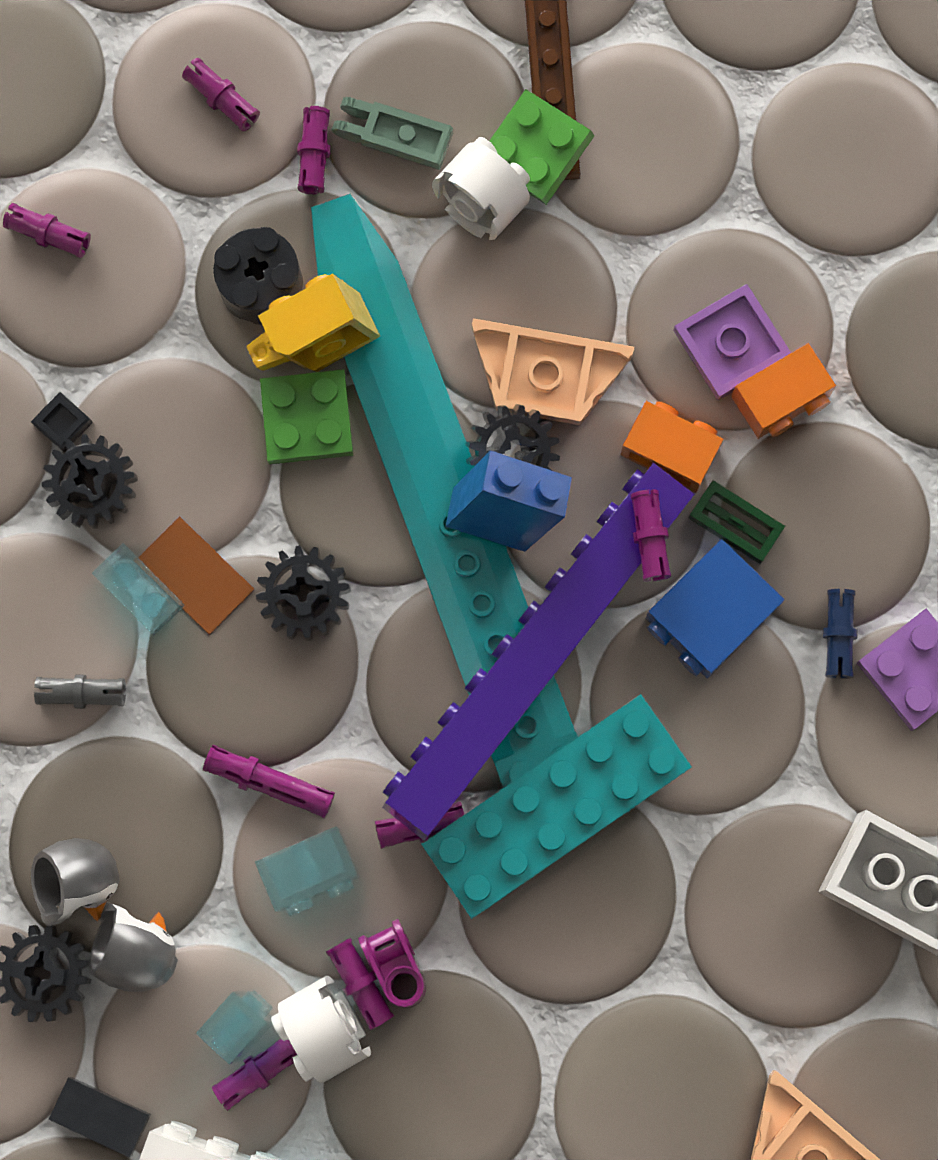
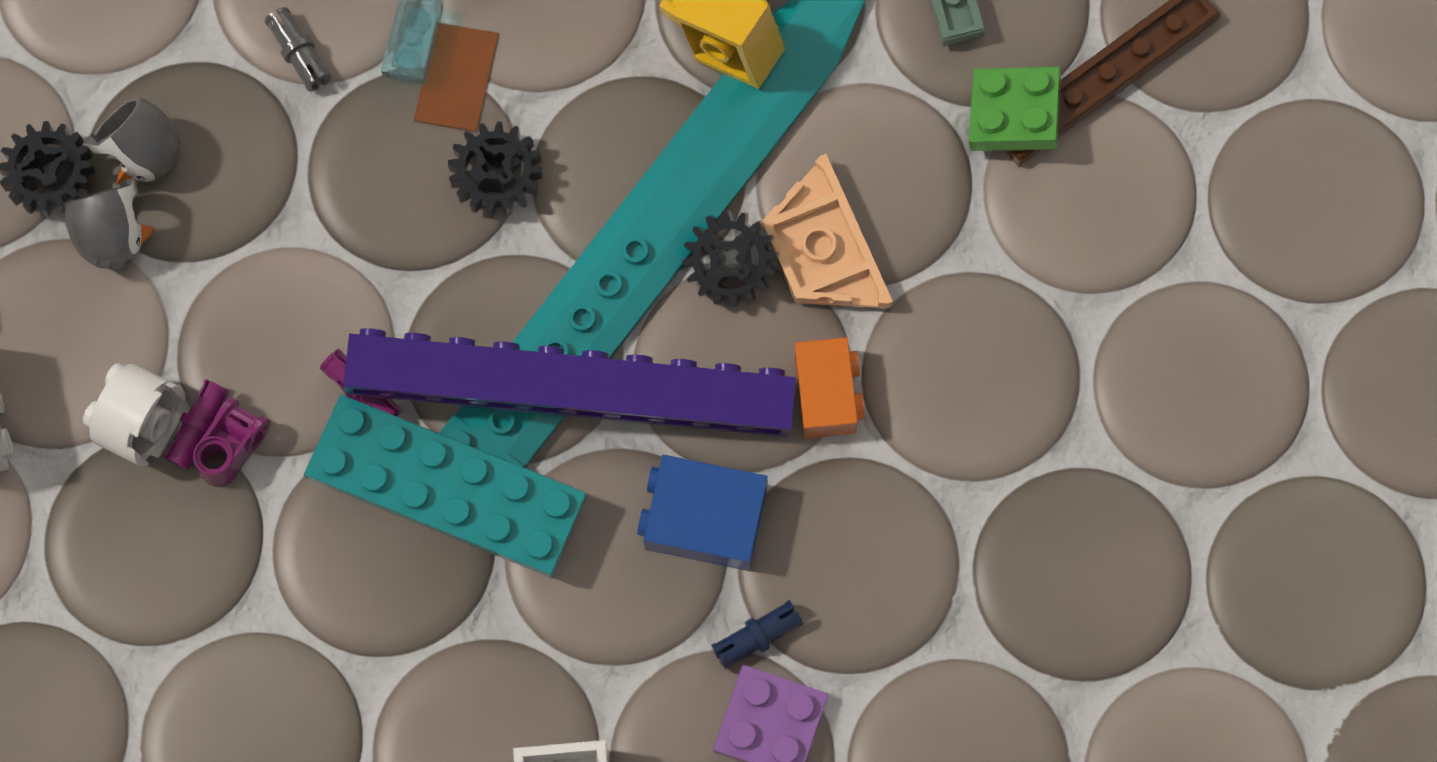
camera: 55 degrees right, 5 degrees down
clear light blue brick [196,990,273,1065] -> none
magenta pin [203,745,335,819] -> none
magenta pin [212,1039,297,1111] -> none
clear light blue brick [255,826,360,917] -> none
bright green plate [260,369,354,465] -> none
white brick [432,137,530,240] -> none
blue brick [446,450,572,552] -> none
magenta pin [630,489,671,582] -> none
medium lavender plate [673,284,791,401] -> none
dark green tile [688,480,785,565] -> none
orange brick [731,343,836,439] -> none

